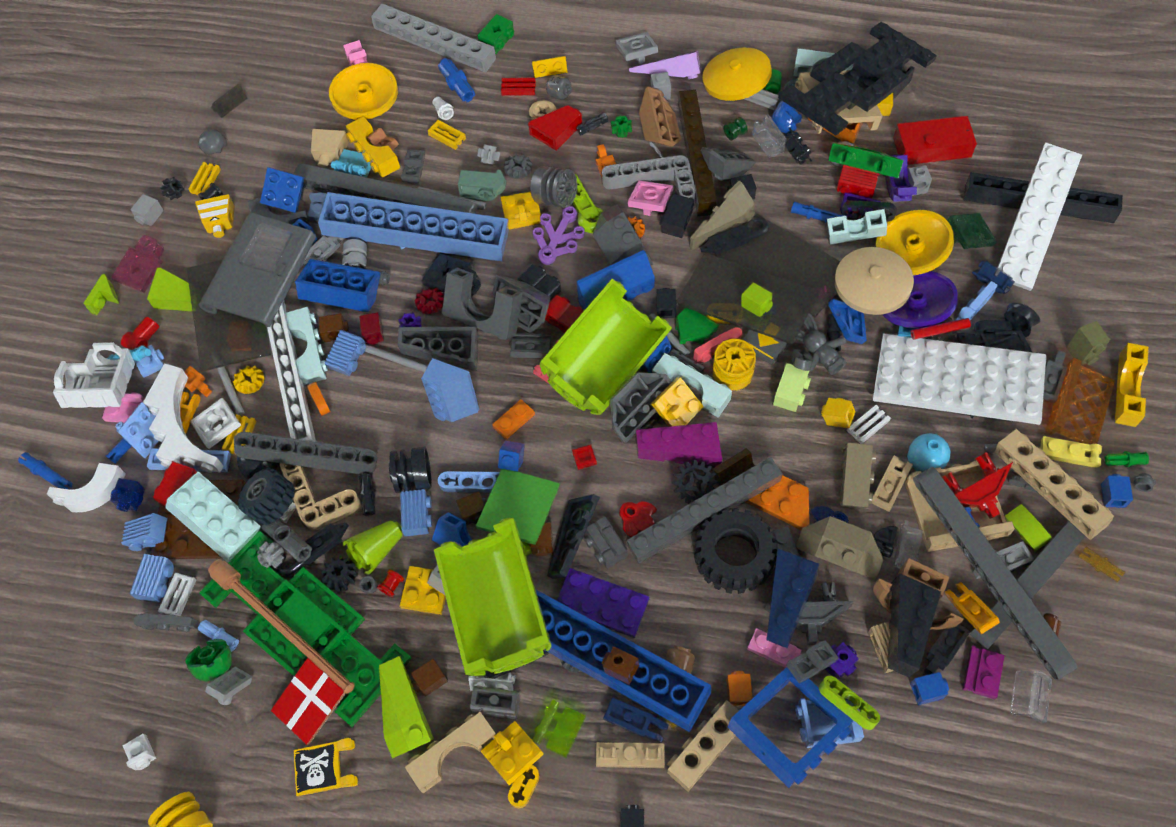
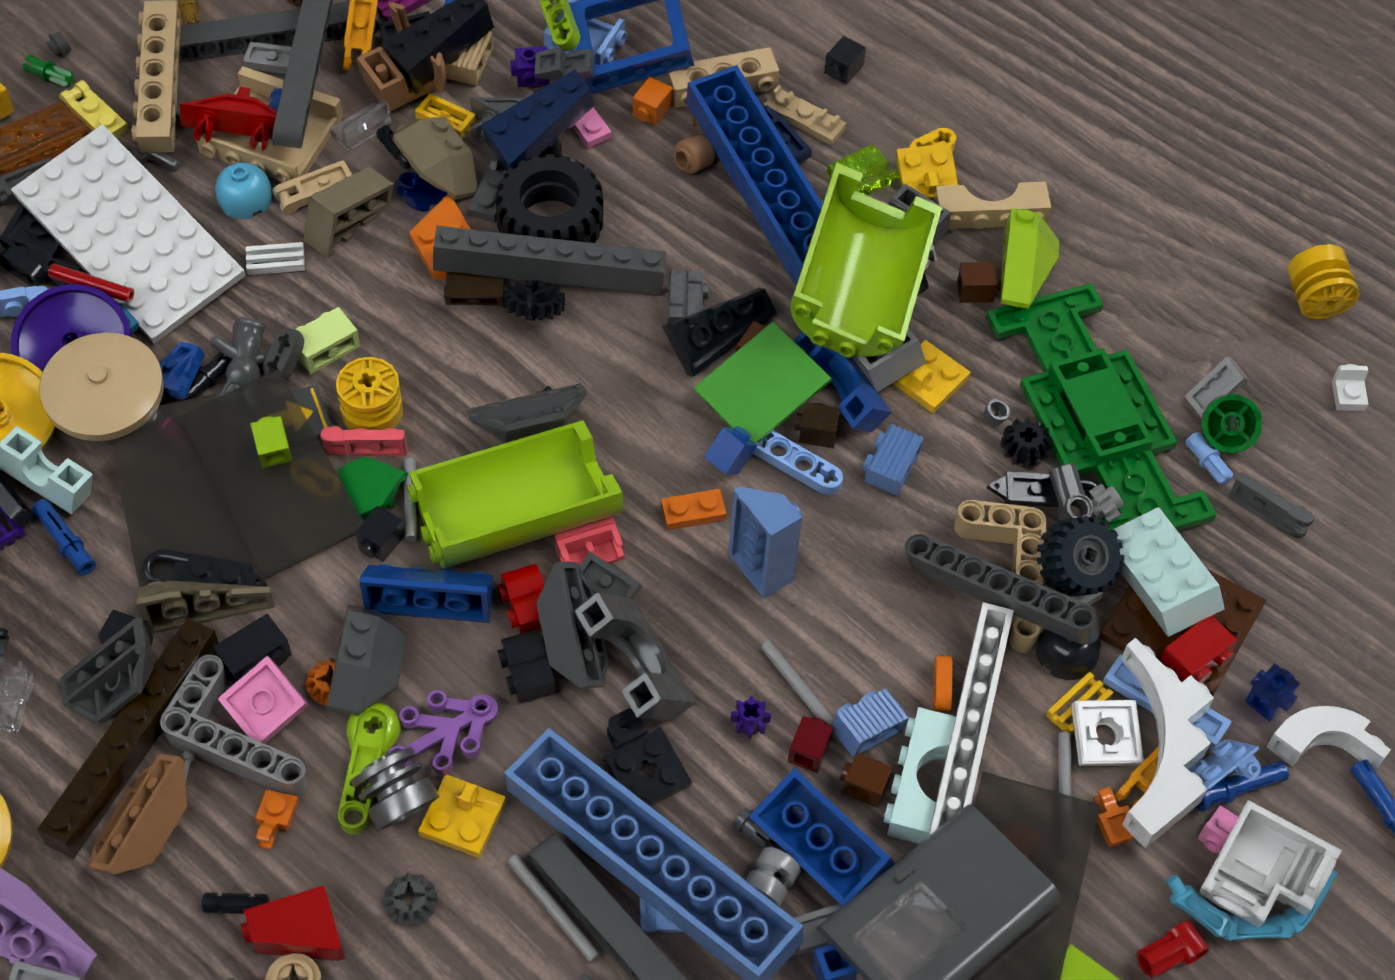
camera: 155 degrees left, 5 degrees down
medium blue brick [121,513,167,551] -> none
medium blue brick [129,554,174,603] -> none
light blue bracket [135,345,165,378] -> none
white tile [158,573,196,616] -> none
flag [208,559,354,745] -> none
yellow gear [233,365,264,394] -> none
flag [294,738,358,796] -> none
lime cone [343,520,402,575] -> none
black pin [359,474,376,516] -> none
red bush [377,569,404,597] -> none
black wheel [389,446,432,493] -> none
dark grey wedge [398,327,479,371] -> none
dark red gear [414,287,444,314] -> none
sand green piece [458,170,507,201] -> none
light grey gear [477,144,500,165] -> none
dark purple plate [557,568,650,638] -> none
red tile [572,444,597,470] -> none
reddish brown brick [602,646,639,685] -> none
green gear [611,116,632,138] -> none
red plate [619,501,657,537] -> none
magenta wedge [636,422,722,468] -> none
light grey brick [651,72,671,100] -> none
yellow hinge [651,377,704,427] -> none
light aqua arch [652,353,732,417] -> none
dark grey axle [669,349,704,374] -> none
dark green wheel [723,117,748,141] -> none
yellow brick [821,398,855,428] -> none
black tile [873,526,898,546] -> none
lime slope [1005,504,1052,552] -> none
blue brick [1101,474,1133,508] -> none
none -> yellow tile [415,93,476,139]

